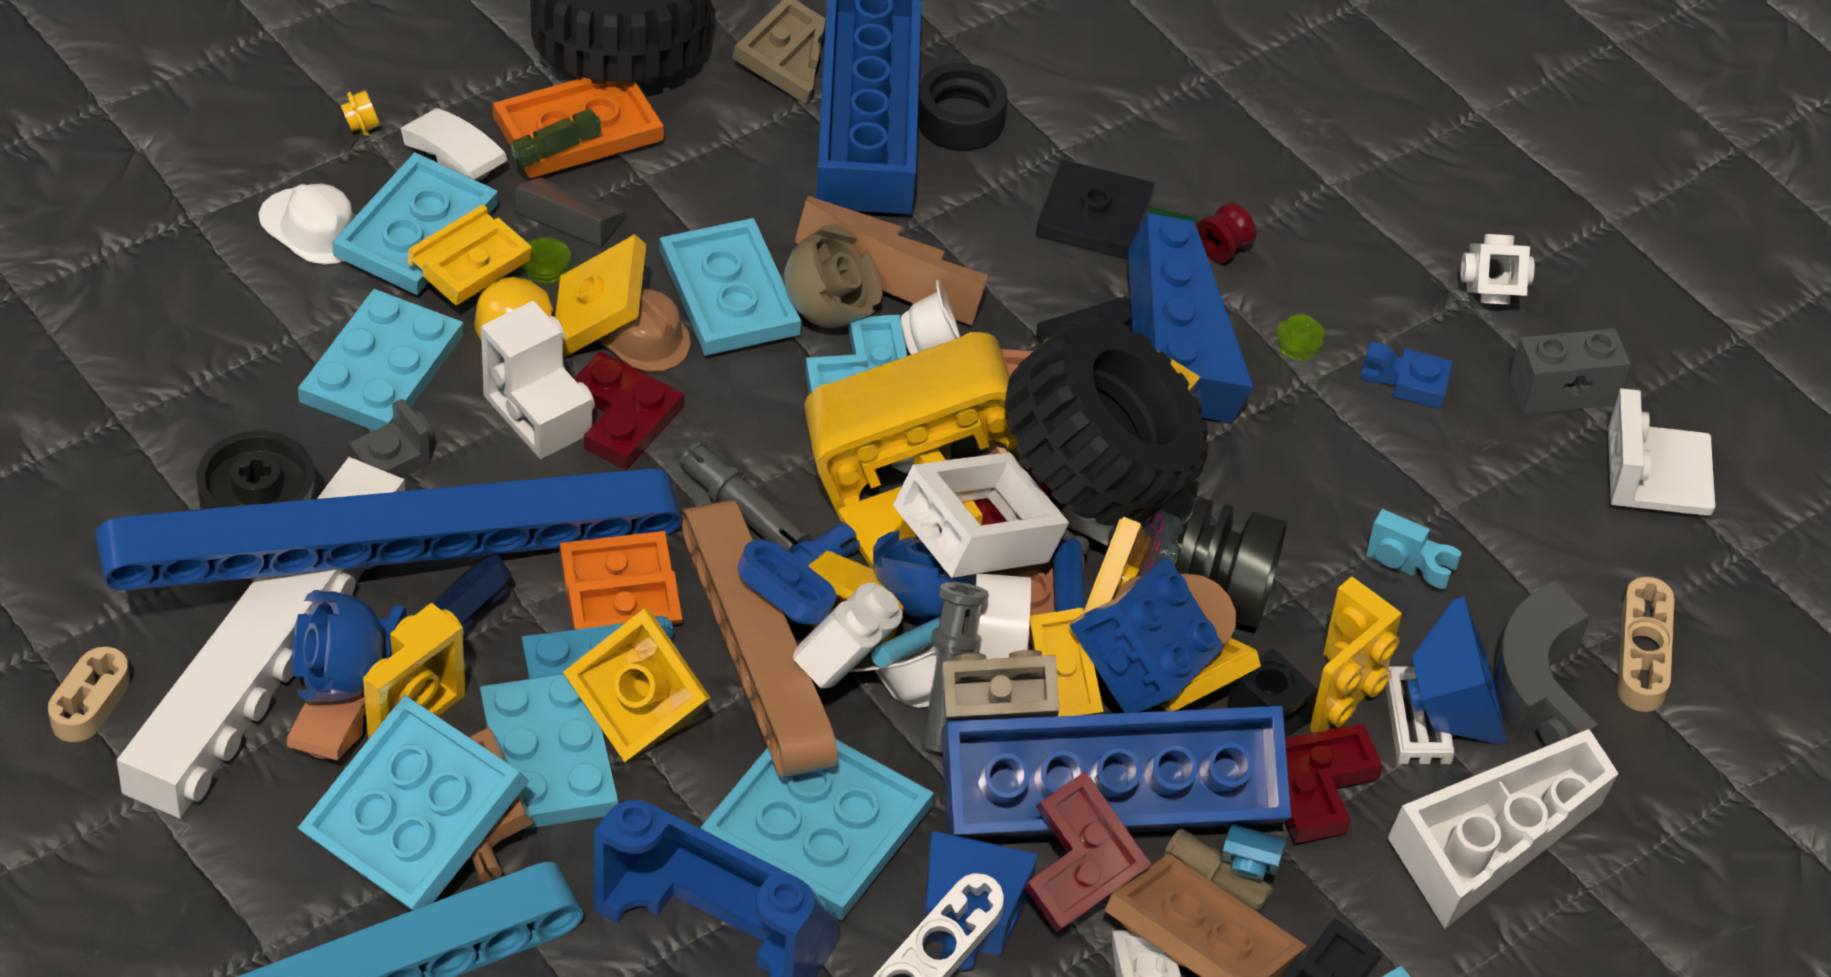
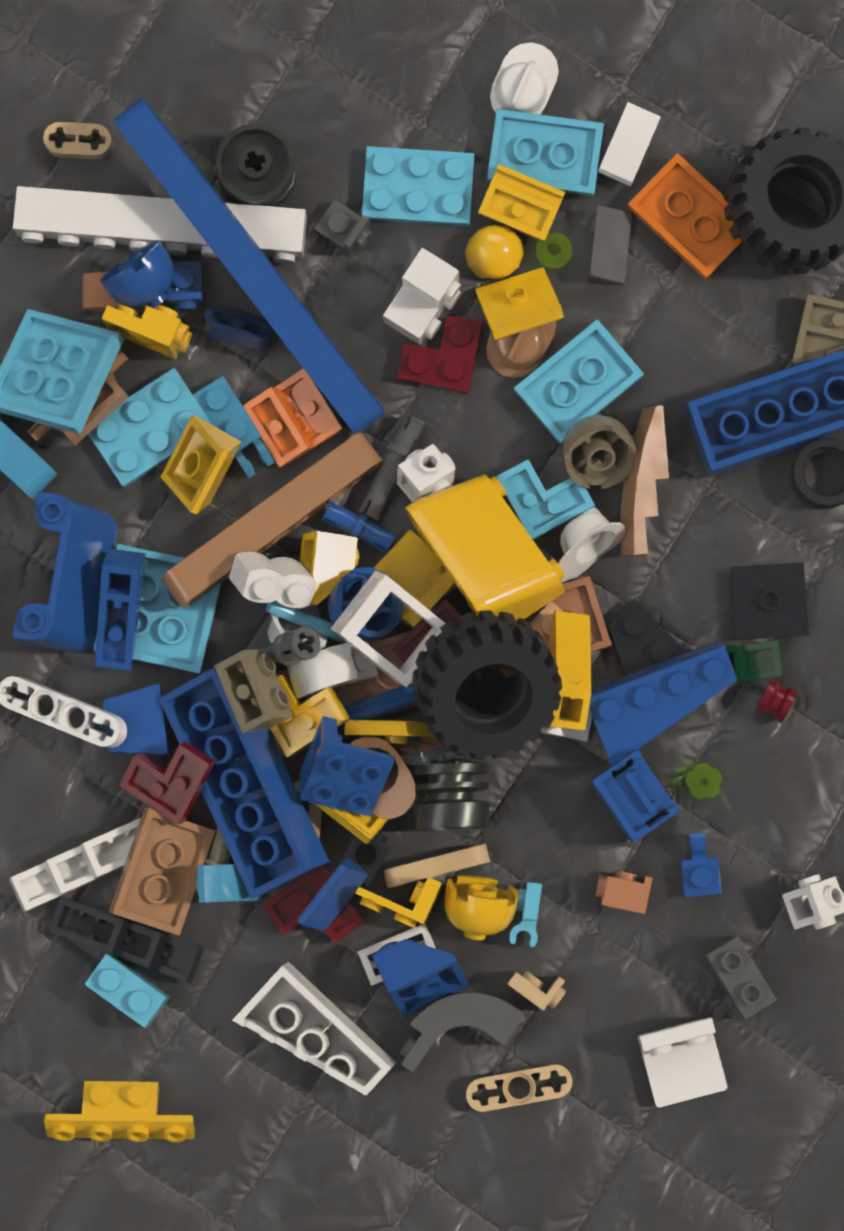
camera: 80 degrees right, 35 degrees up
yellow plate [341,90,381,136] -> none
clear green axle [511,109,601,167] -> none
blue plate [737,540,836,625] -> none
none -> blue slope [95,549,146,671]
none -> blue slope [298,858,368,930]
none -> tan beam [383,844,491,889]
none -> white brick [396,444,455,502]
none -> yellow cylinder [444,875,519,940]
none -> tan bracket [507,971,566,1011]
none -> blue piece [589,750,680,843]
none -> nougat brick [595,870,653,915]

